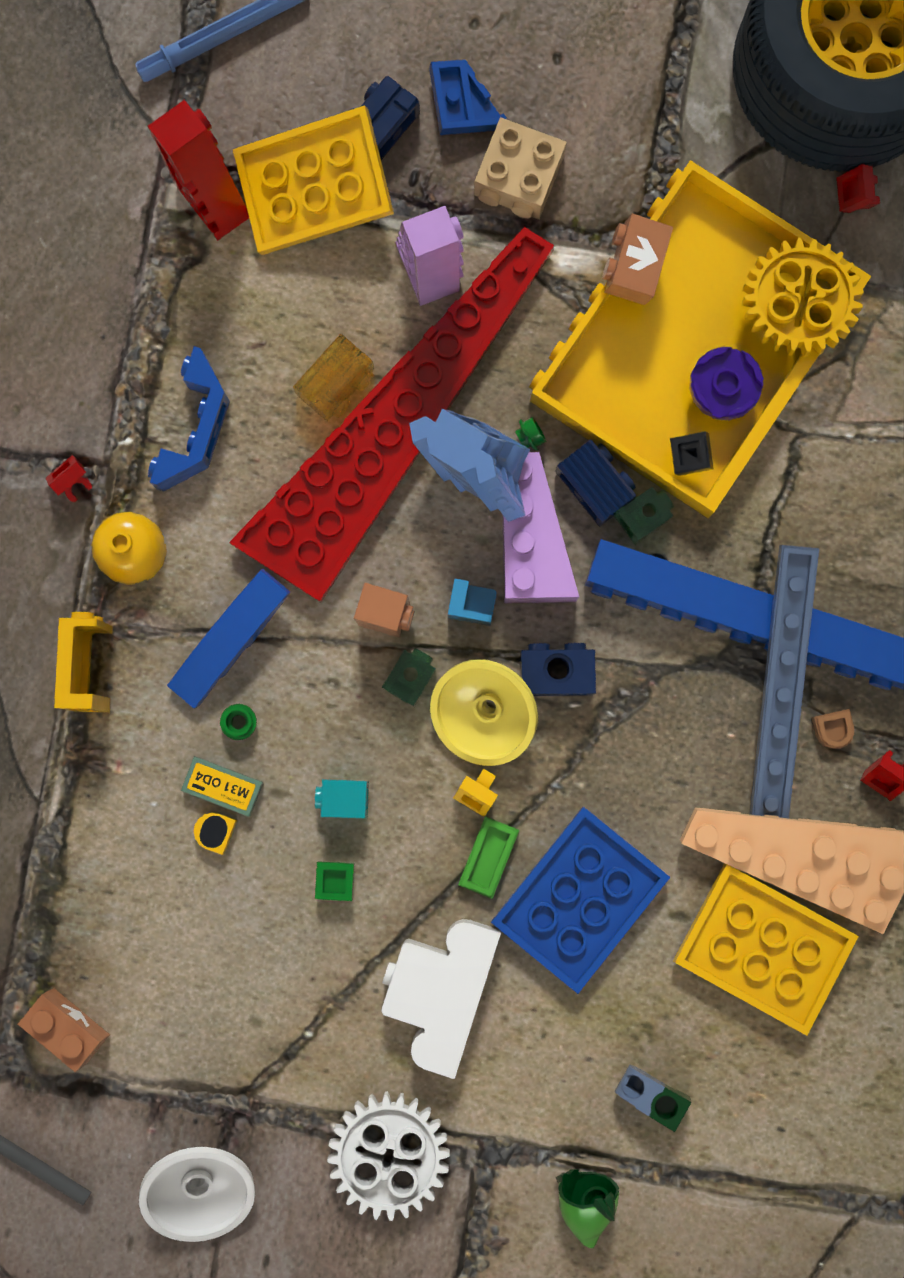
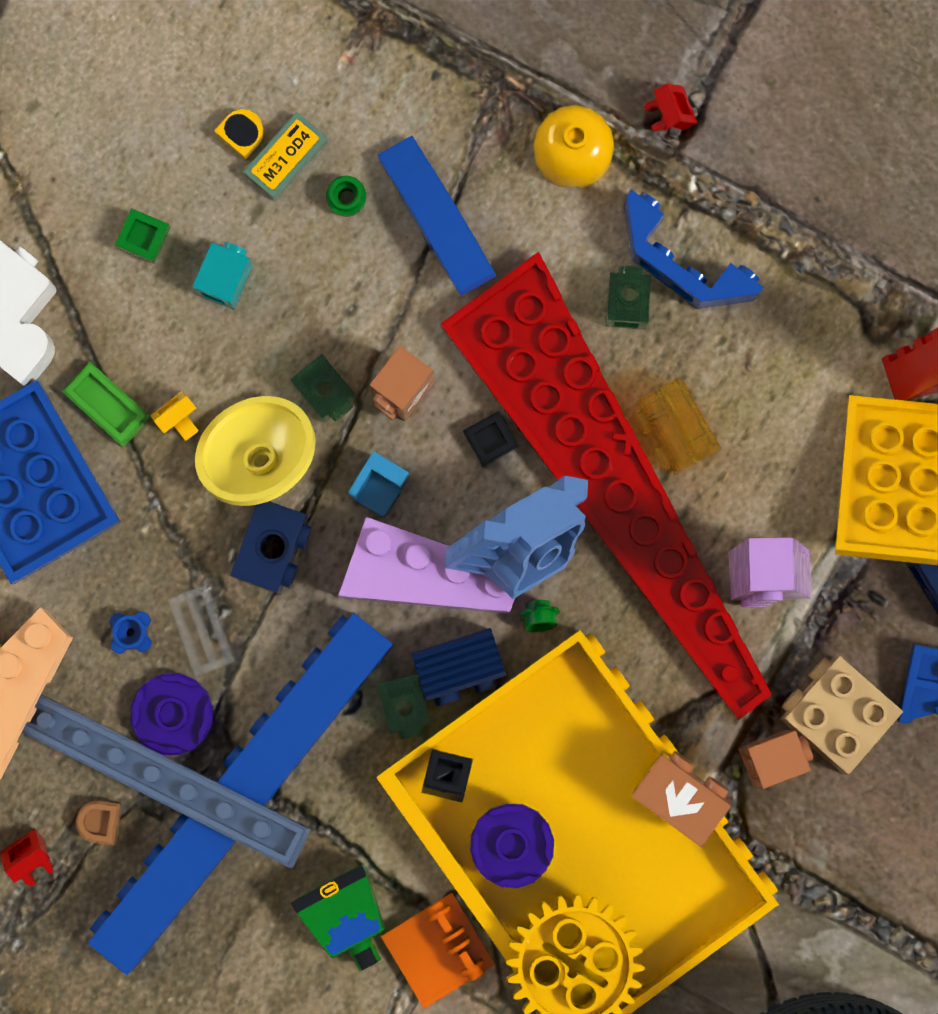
camera: 105 degrees right, 0 degrees up
yellow panel [54,612,113,713] -> none
none -> blue plate [110,612,152,654]
none -> dark purple tile [130,673,214,755]
none -> clear tile [168,585,236,677]
none -> torso [291,863,385,971]
none -> orange hinge [381,892,496,1009]
none -> black tile [463,411,519,468]
none -> clear green brick [605,266,651,330]
none -> nougat brick [738,730,813,789]

